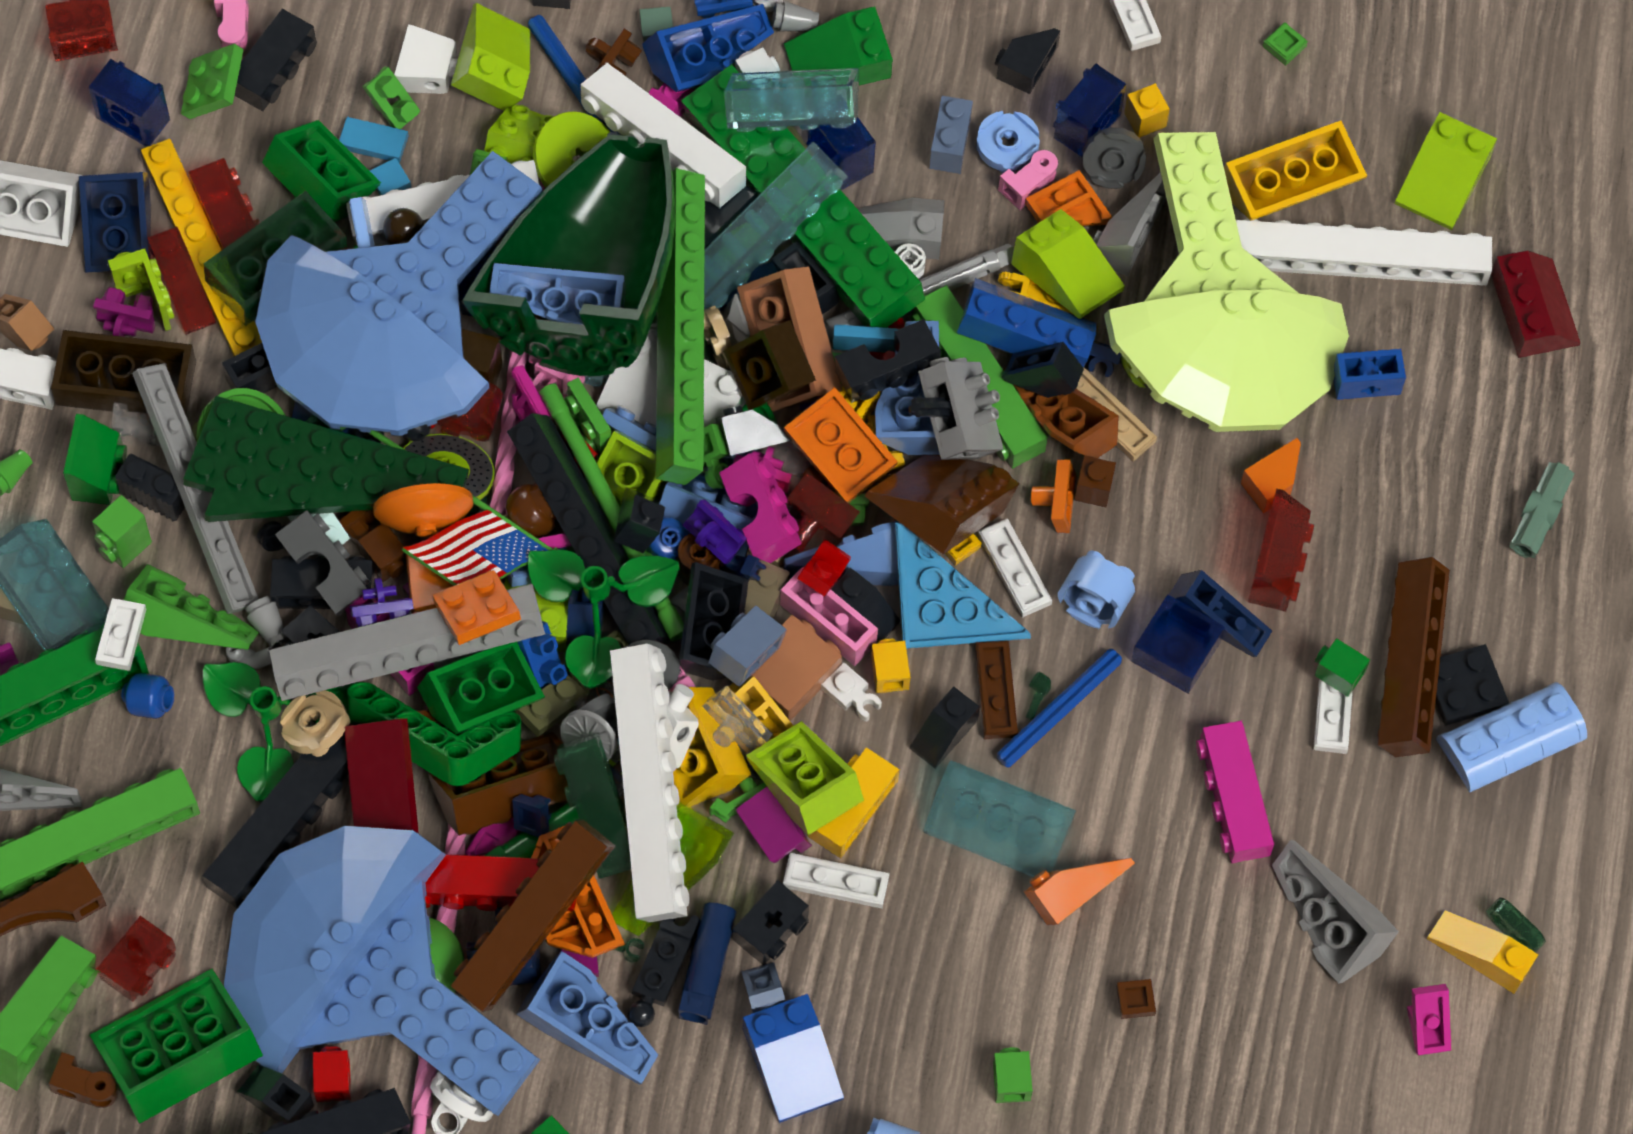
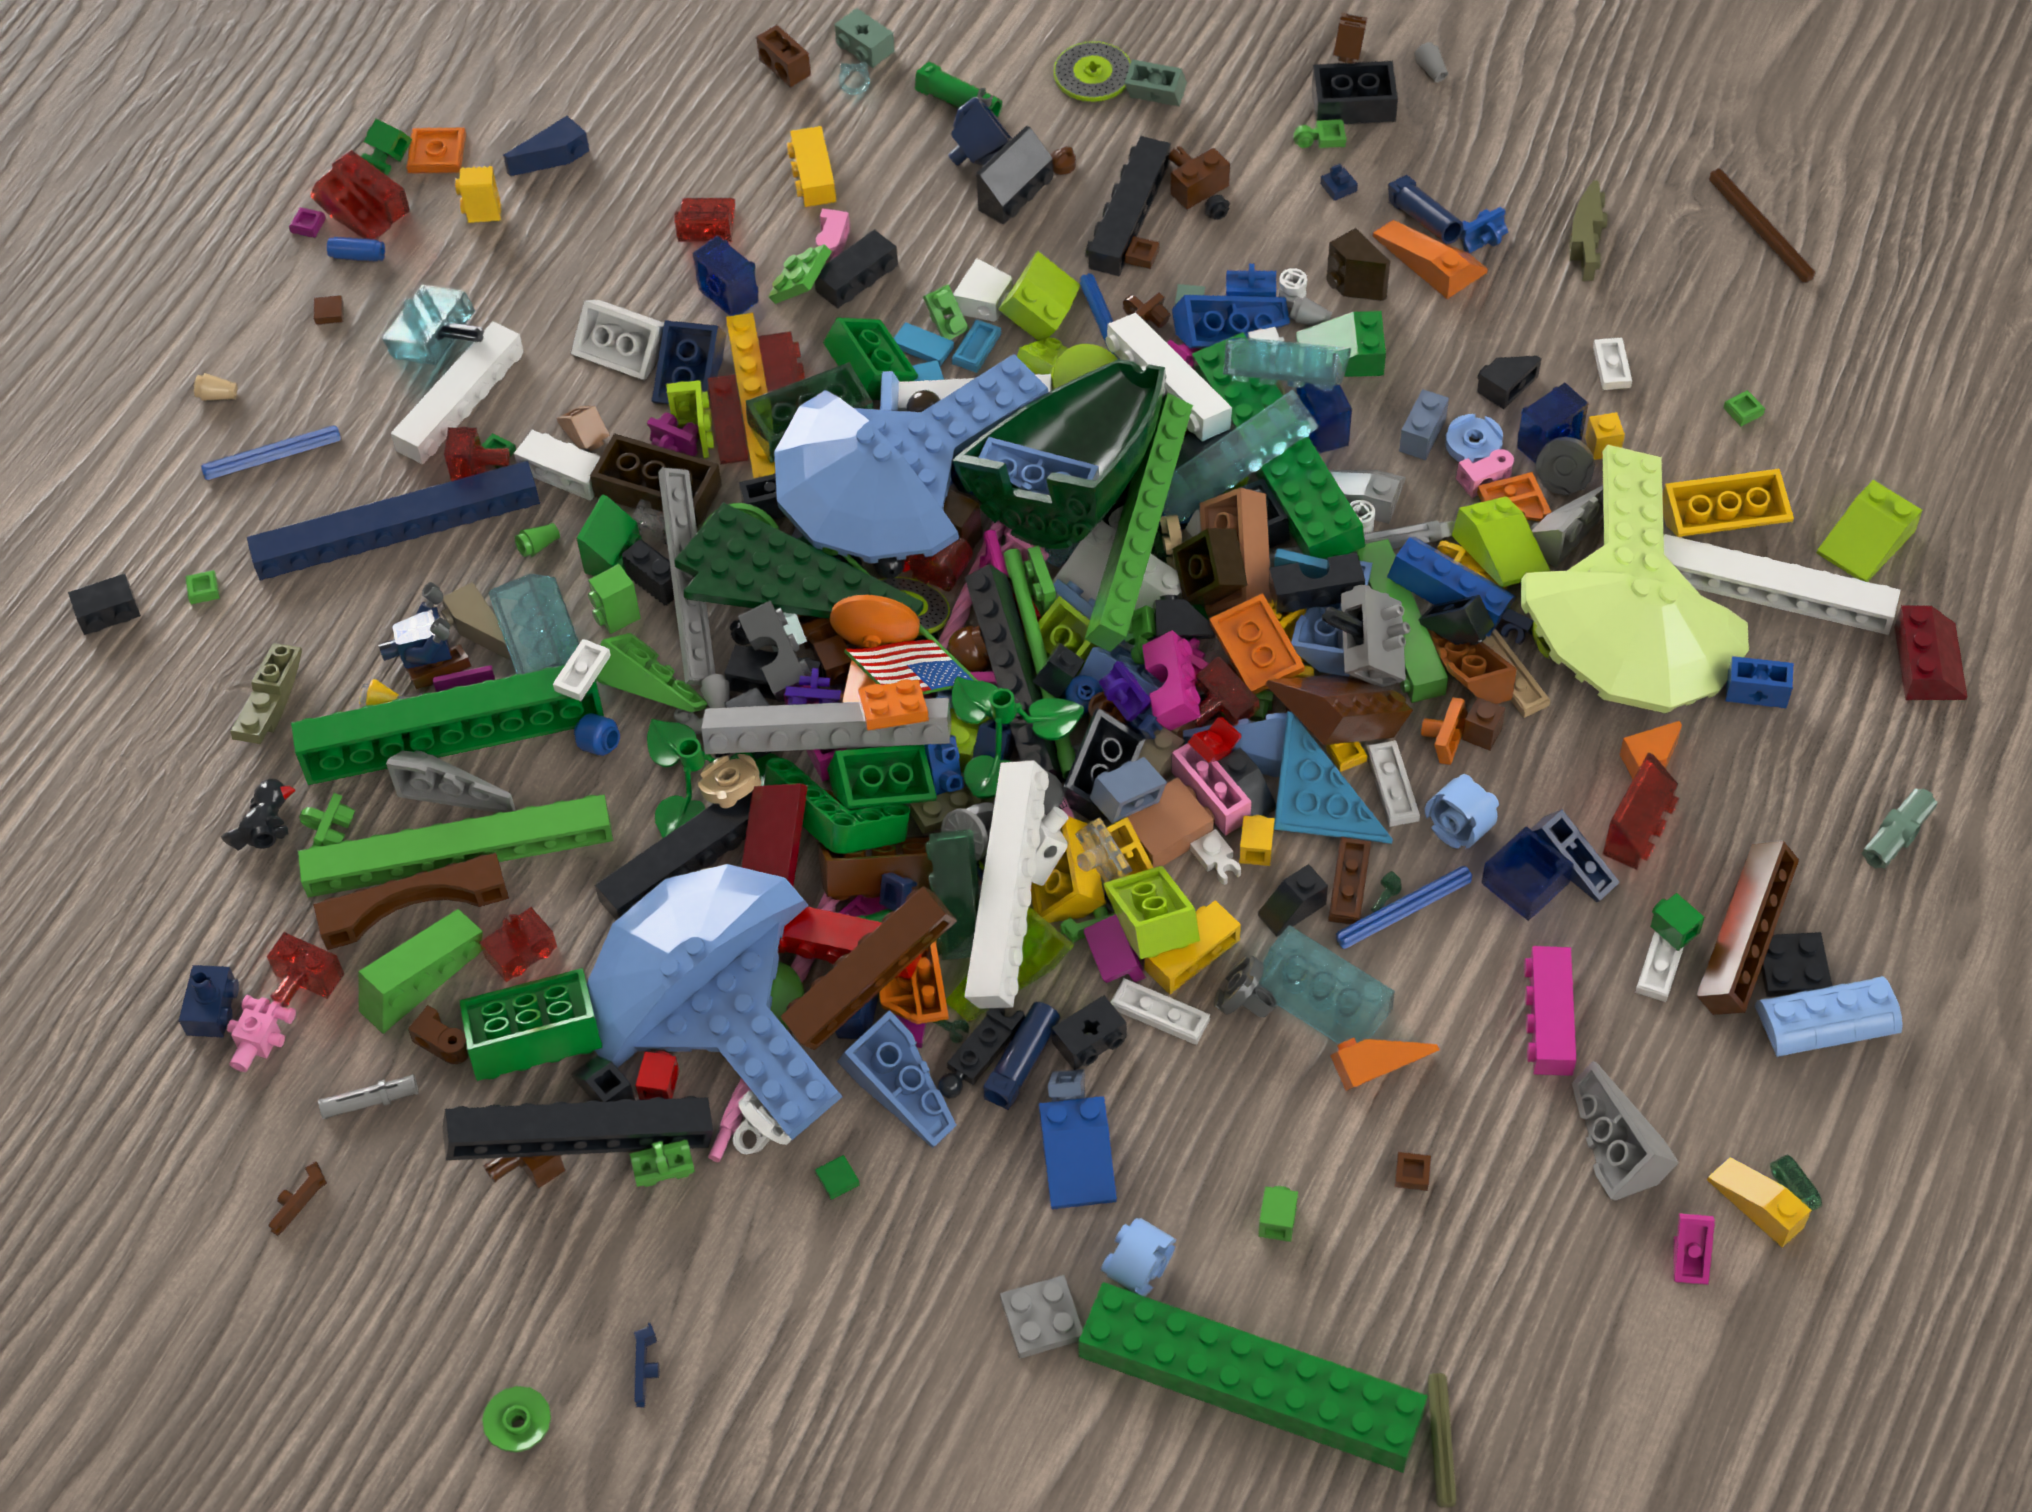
camera: 20 degrees right, 10 degrees down
none -> dark azure tile [952,319,1001,373]
none -> dark grey tile [1213,956,1277,1018]

